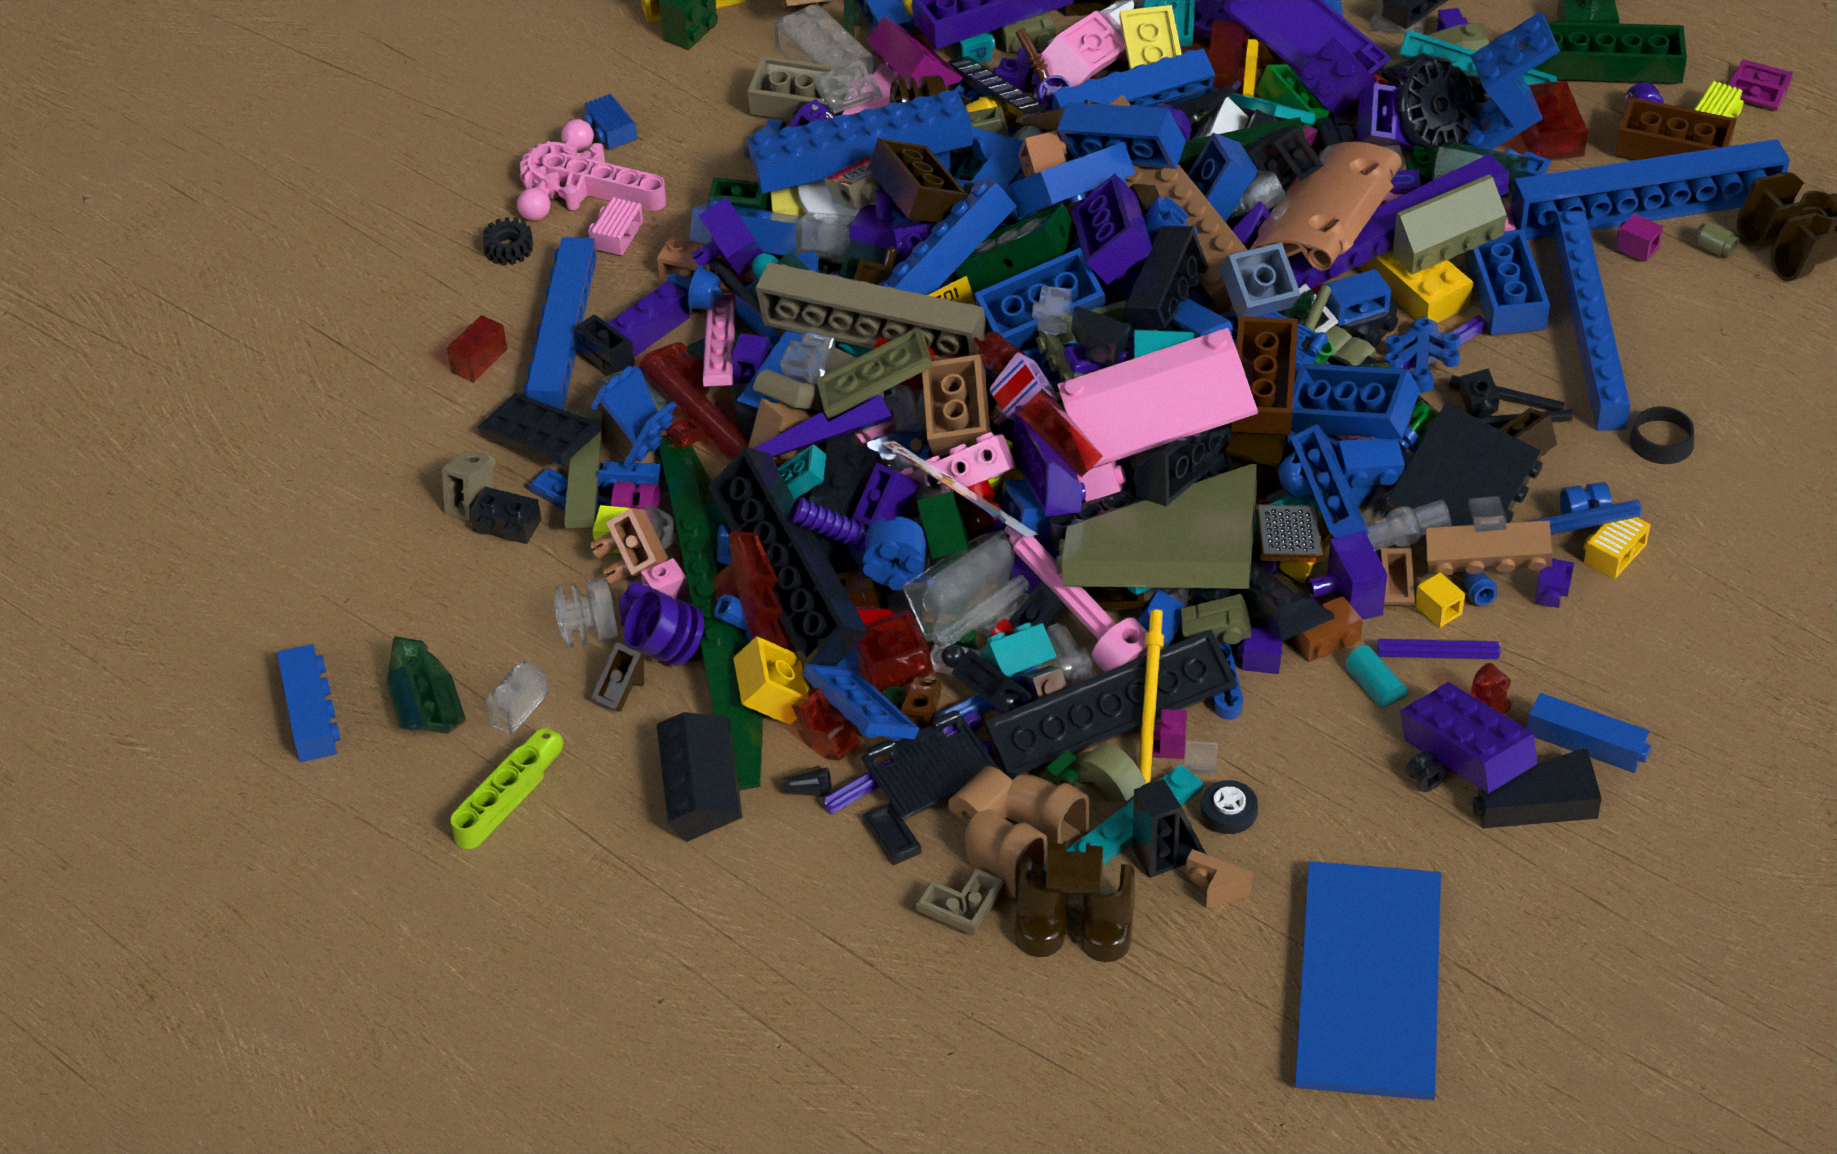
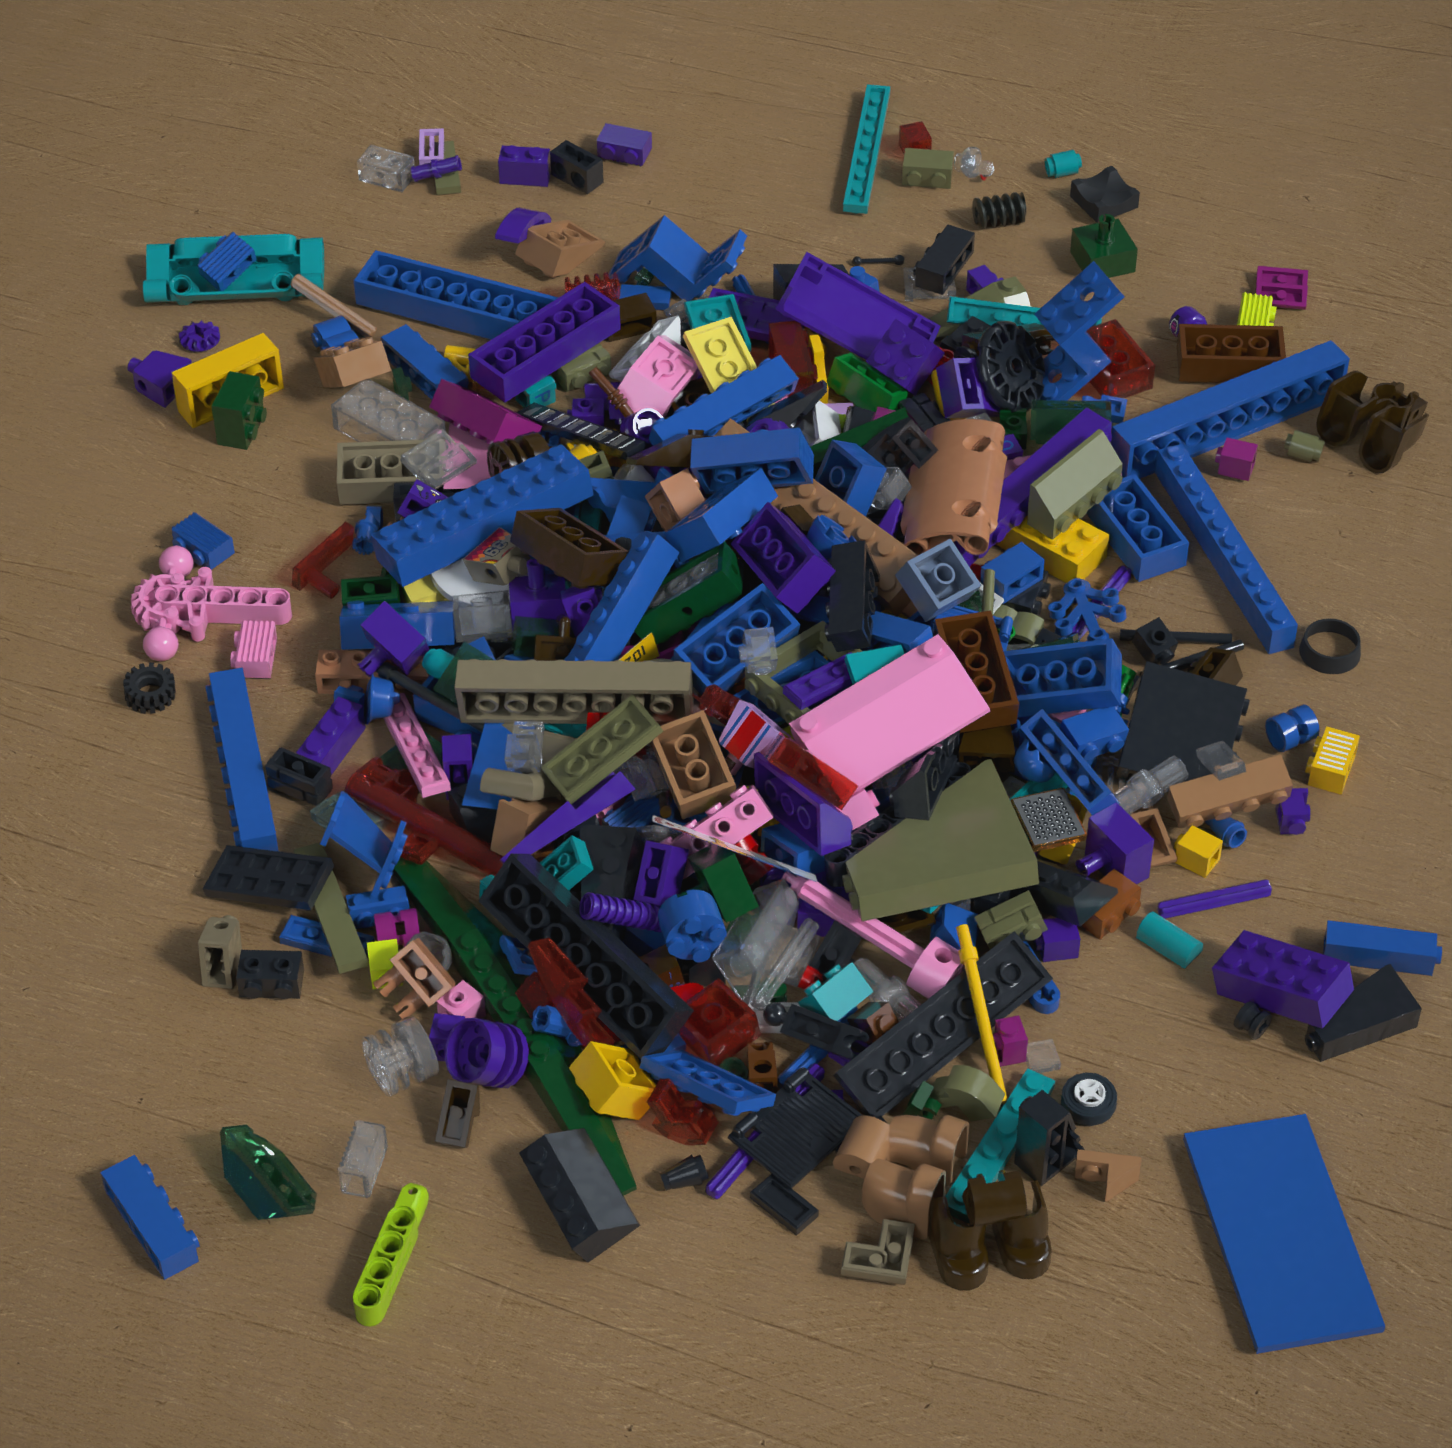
camera: 20 degrees left, 0 degrees up
clear red brick [447,315,508,383] -> none
black slope [1071,305,1130,367] -> none
teal tile [1228,93,1316,124] -> none
clear red leg [1470,663,1512,714] -> none
dark green brick [1523,21,1687,84] -> none
blue axle [1529,499,1642,535] -> none
none -> clear red piece [292,521,354,599]

